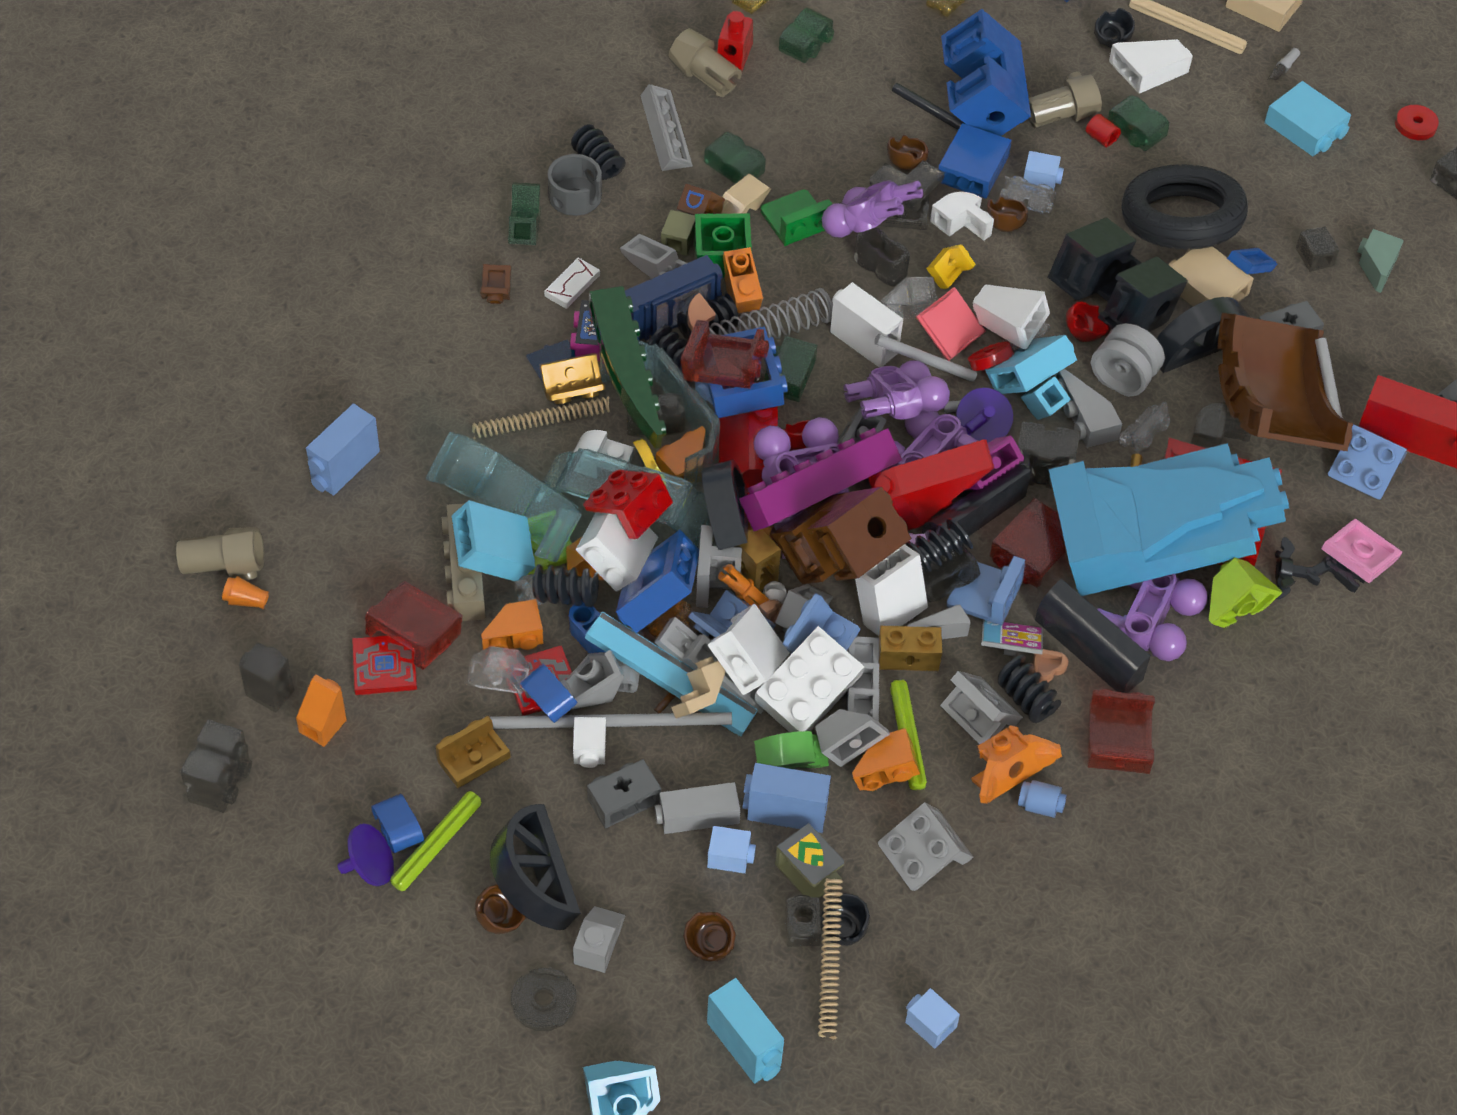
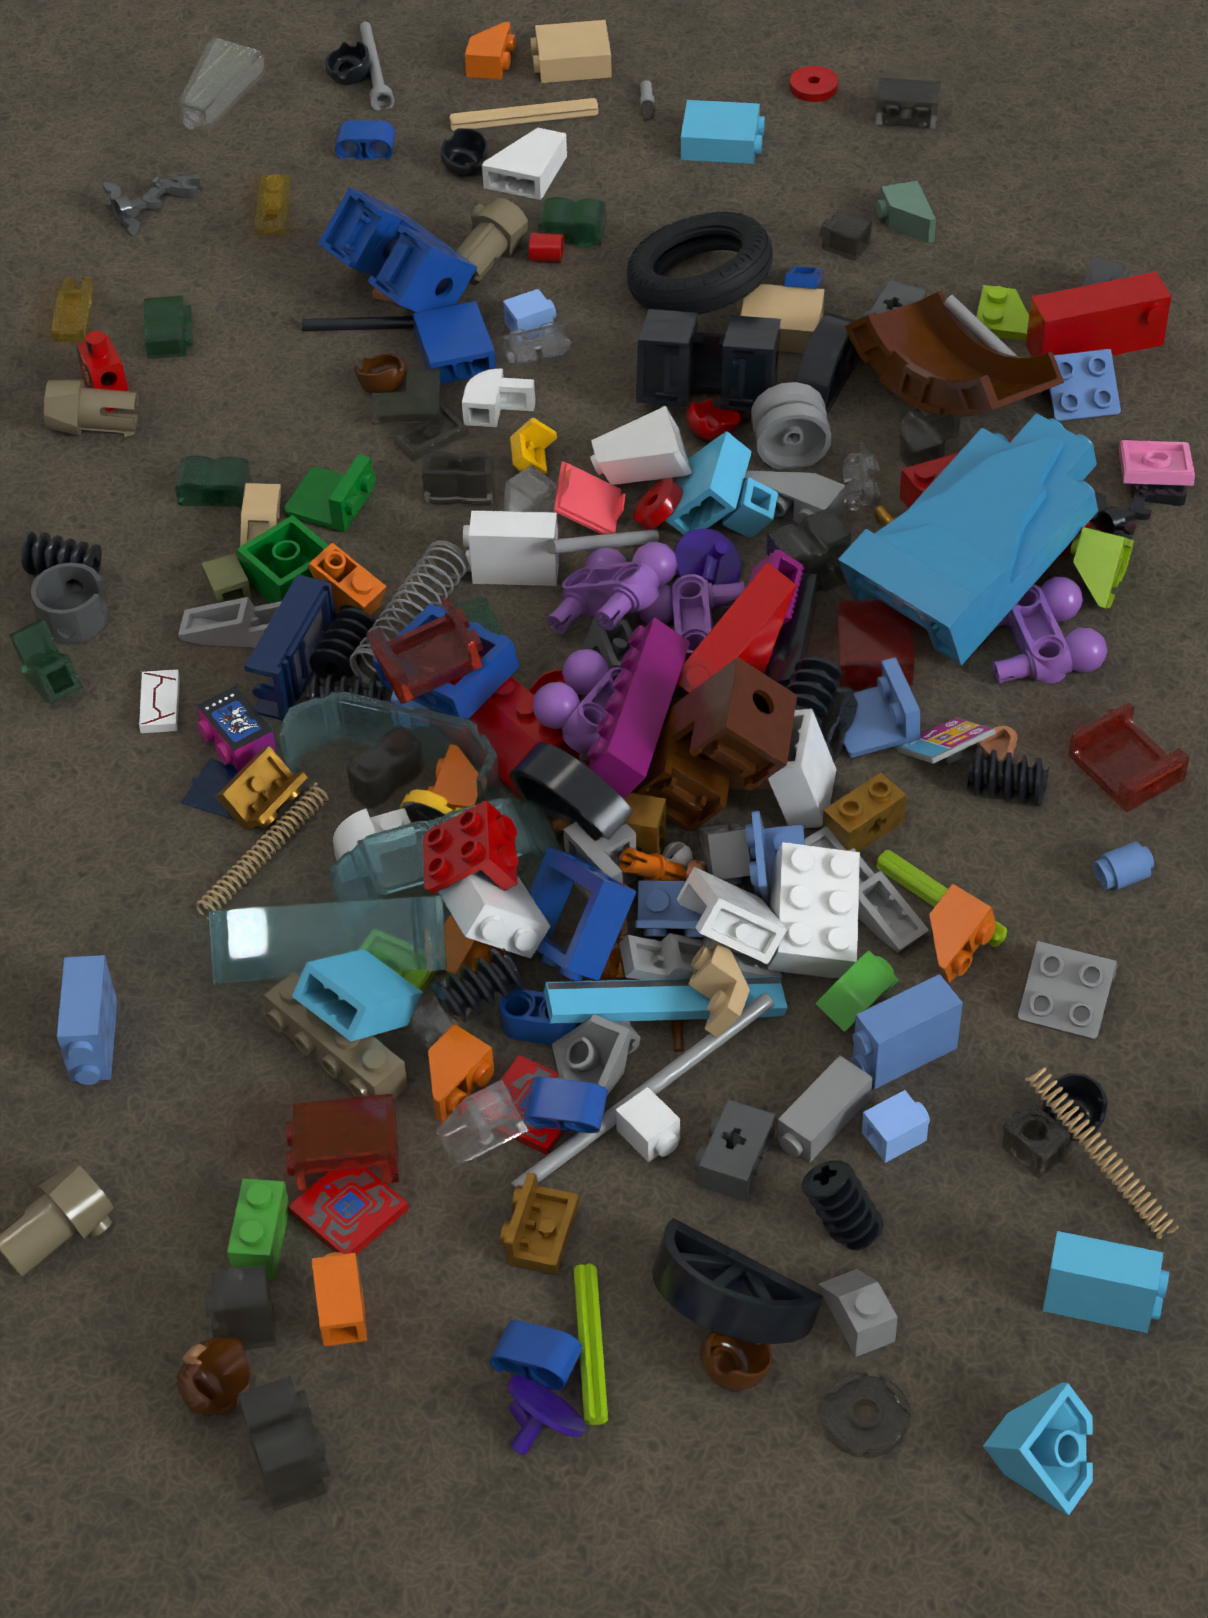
camera: 35 degrees left, 5 degrees down
orange cone [222,576,269,609] -> none
reddish brown bracket [480,264,512,304] -> none
dark green slope [589,286,666,449] -> none
light grey slope [641,84,693,171] -> none
reddish brown brick [677,184,725,215] -> none
reddish brown hair [683,912,736,962] -> none
nougat tile [687,293,716,332] -> none
piece [775,823,844,903] -> none
light grey slope [815,709,890,767] -> none
medium lavender piece [822,180,923,238] -> none
light grey slope [907,604,970,639] -> none
light grey bracket [940,671,1023,744] -> none
orange piece [971,725,1062,803] -> none
reddish brown hair [987,196,1028,232] -> none
black brick [1035,579,1151,697] -> none
none -> reddish brown hair [177,1338,251,1417]
none -> bright green brick [227,1179,289,1280]
none -> black piece [801,1160,884,1251]
none -> lime wing [973,285,1029,341]

